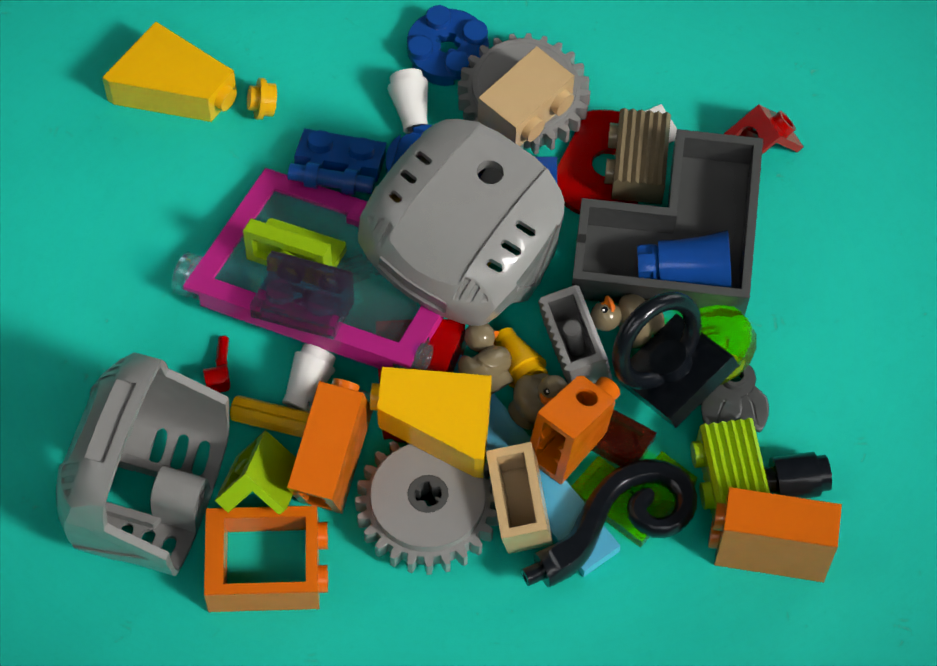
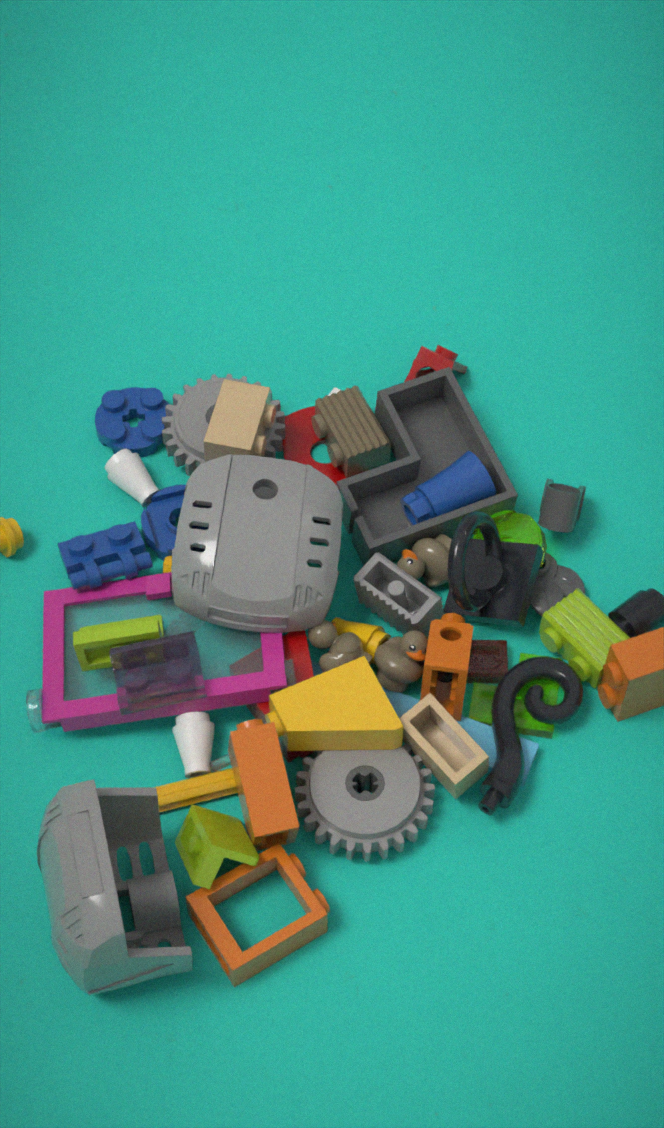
camera: 30 degrees left, 5 degrees down
red hand [203,336,231,393] -> none
none -> dark grey piece [538,478,586,533]

